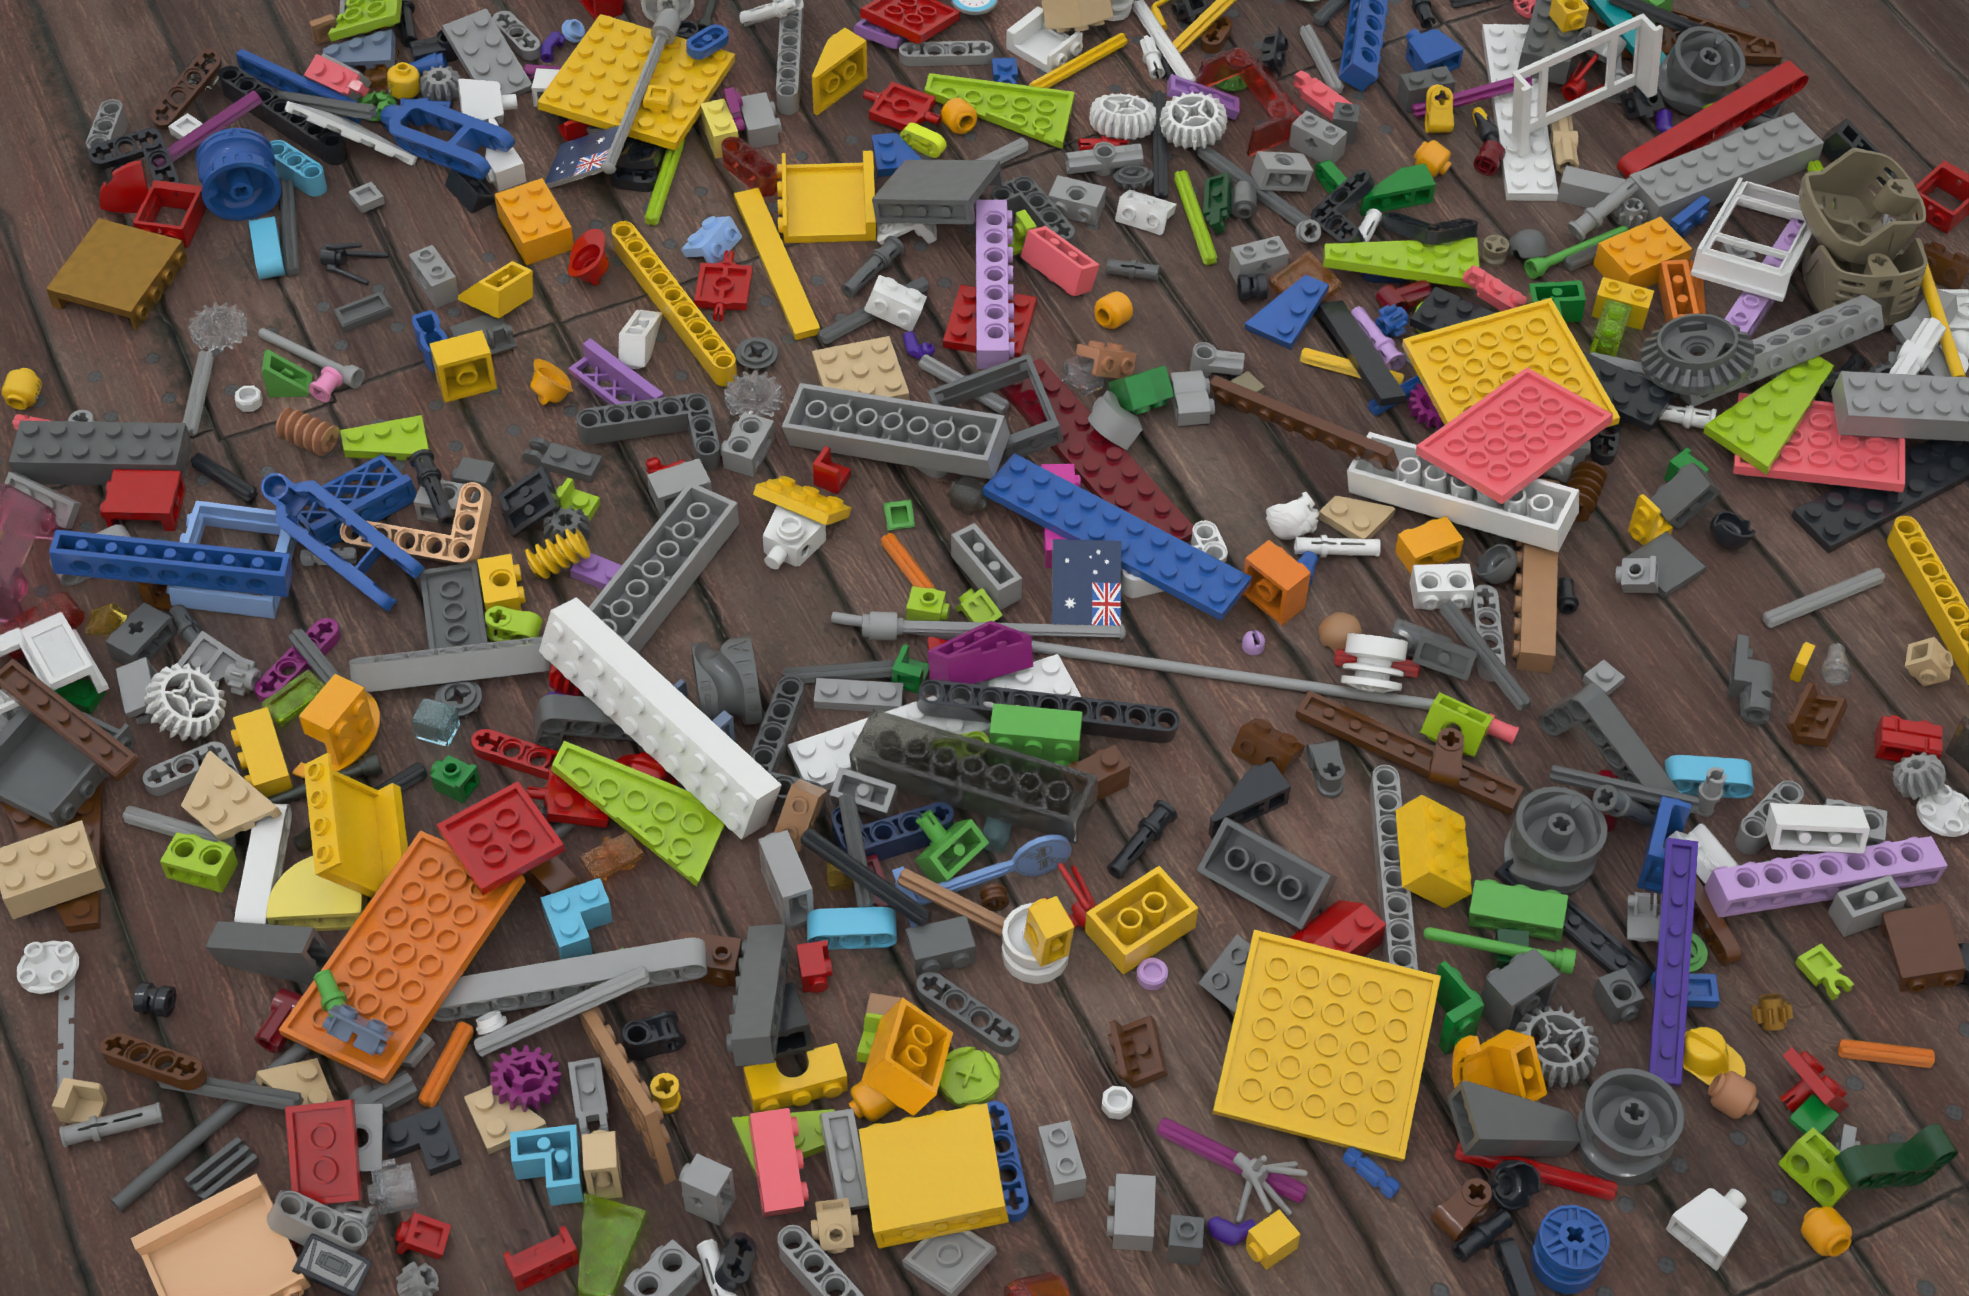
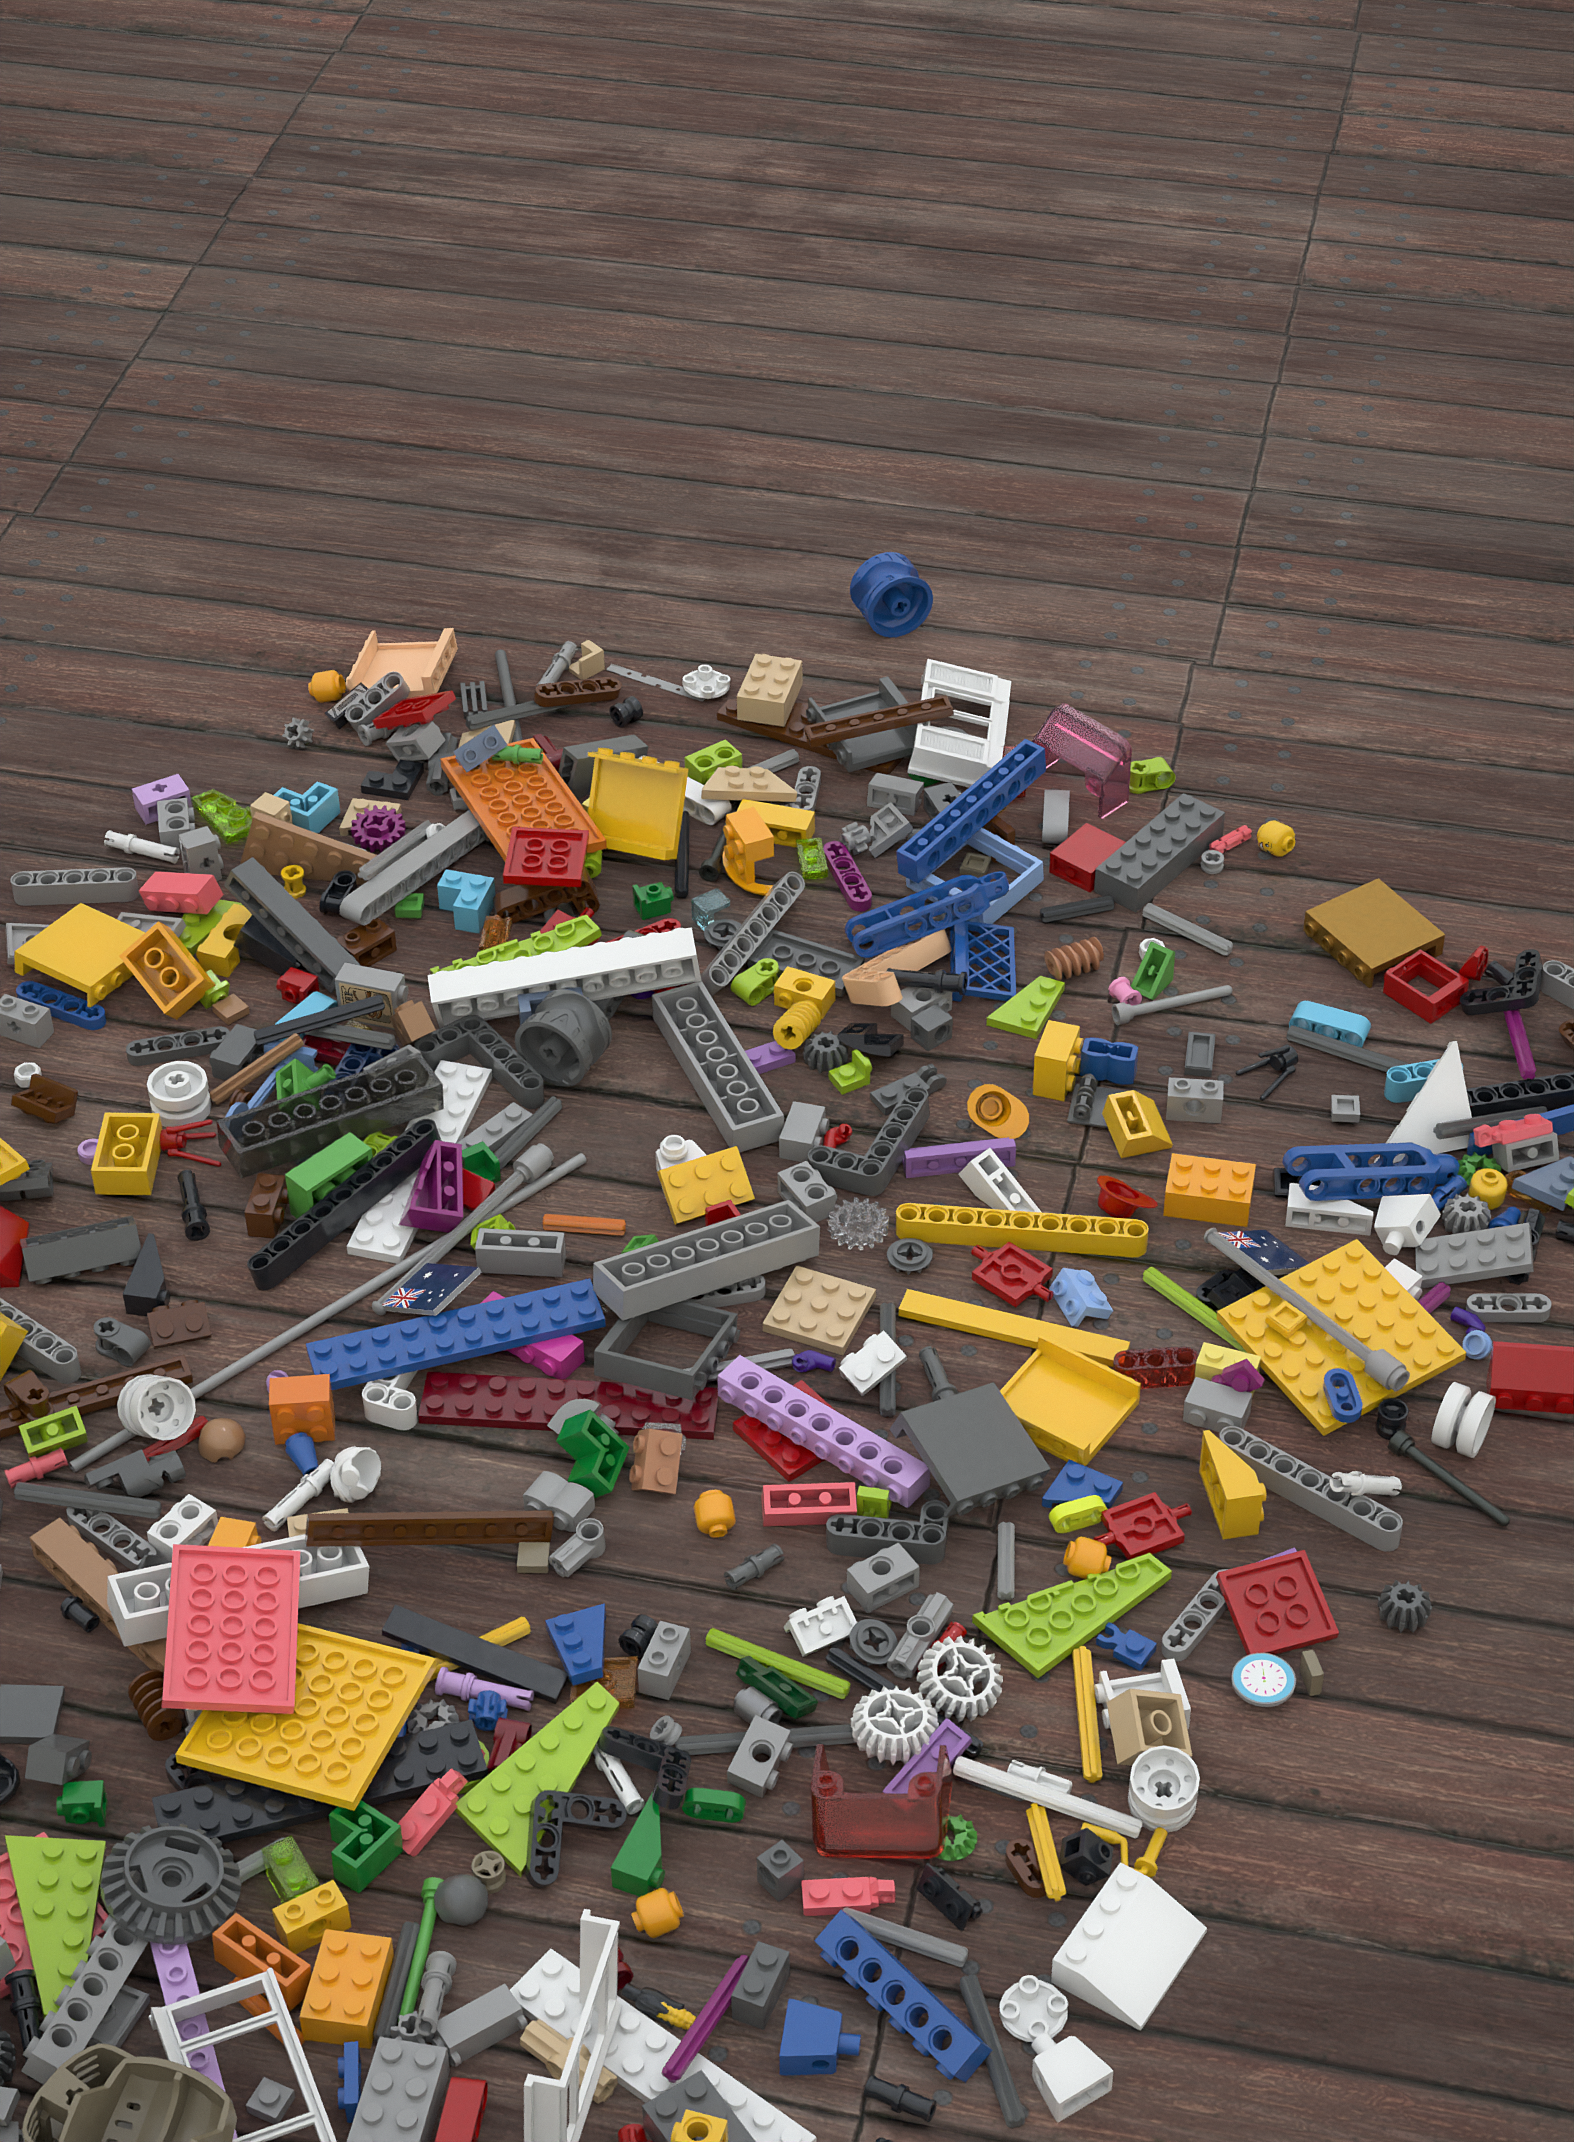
camera: 130 degrees right, 10 degrees down
light grey plate [0,471,81,529] -> none
white gear [144,663,227,741] -> none
white plate [168,113,203,139] -> none
clear gear [188,302,249,352] -> none
blue piece [196,128,281,221] -> none
dark grey axle [288,629,340,685] -> none
clear brick [367,1158,420,1215] -> none
red bracket [394,1212,451,1260] -> none
orange axle [418,1022,474,1108] -> none
red hinge [502,1225,580,1292] -> none
black beam [714,1232,757,1292] -> none
tan brick [810,1198,859,1254] -> none
lime brick [906,586,950,621] -> none
lime tile [938,1046,1000,1108] -> none
yellow brick [1023,896,1074,967] -> none
light grey brick [1289,111,1347,164] -> none
yellow piece [1425,84,1454,133] -> none
light grey brick [1616,556,1659,593] -> none
yellow bracket [1628,494,1673,546] -> none

